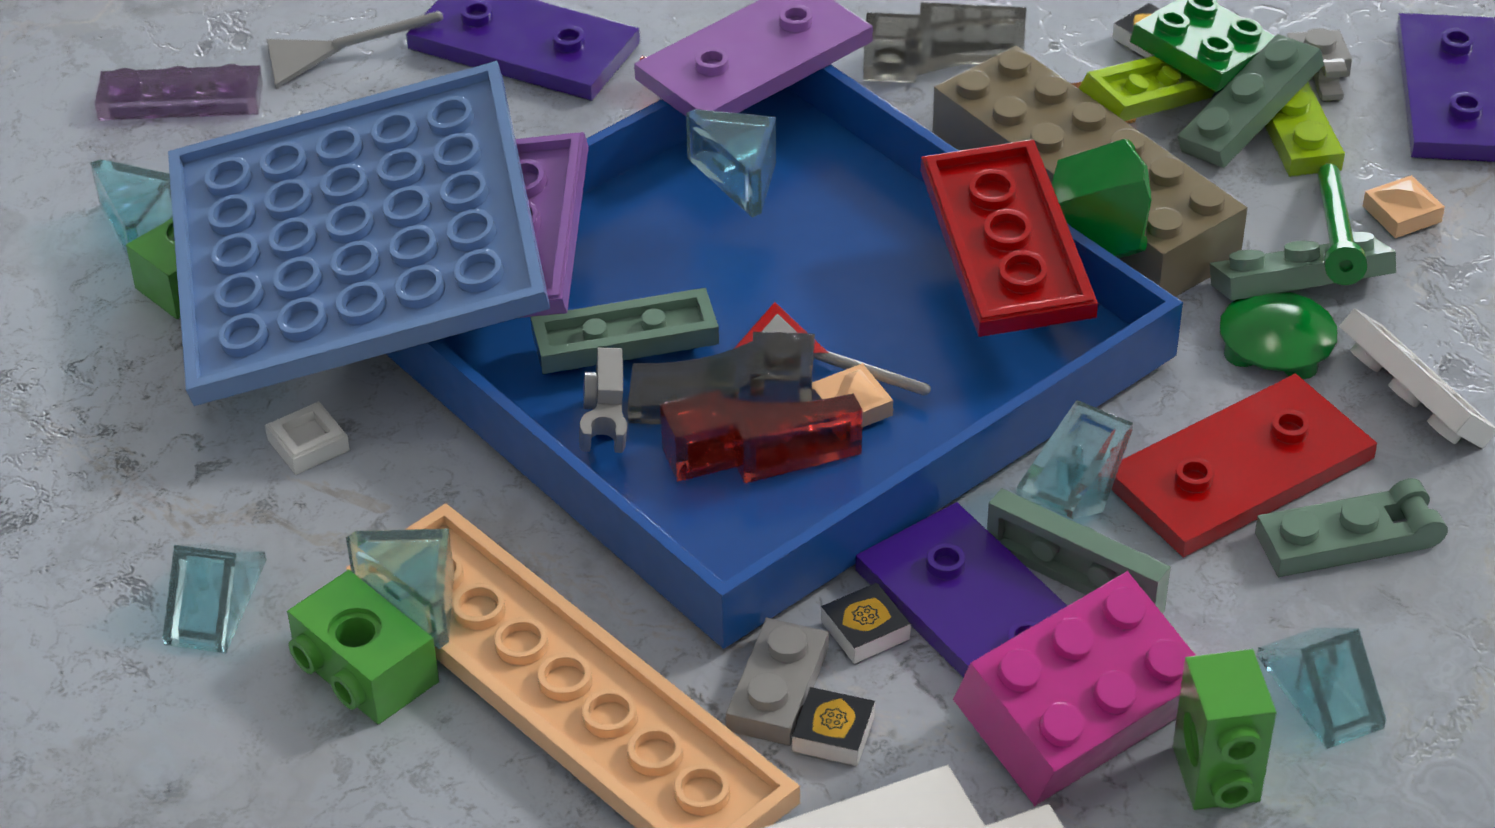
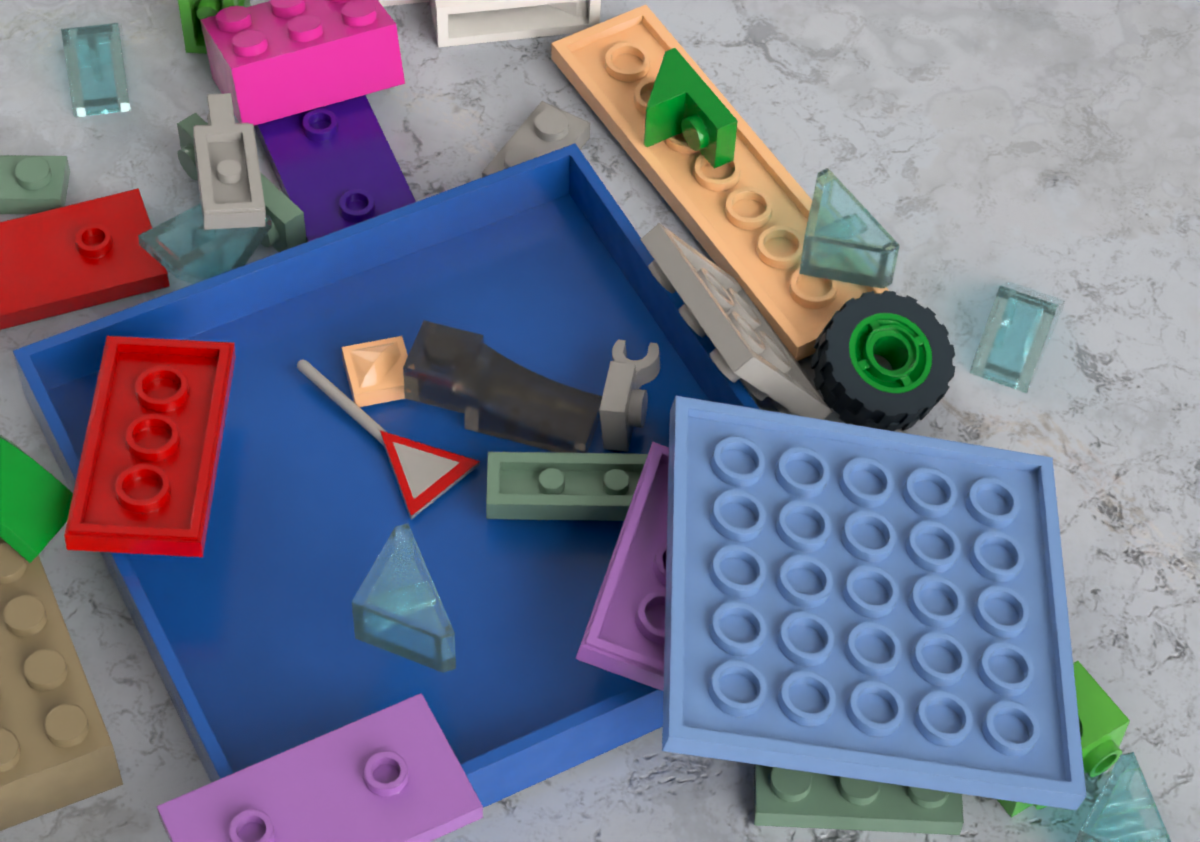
camera: 170 degrees left, 10 degrees up
bright green brick [287,569,439,725] -> none
clear red slope [660,390,862,484] -> none
tile [792,687,875,766] -> none
tile [821,582,911,664] -> none
none -> light grey hinge [193,93,265,230]
none -> light grey plate [640,223,833,420]
none -> green slope [644,48,738,169]
none -> black wheel [811,290,956,431]

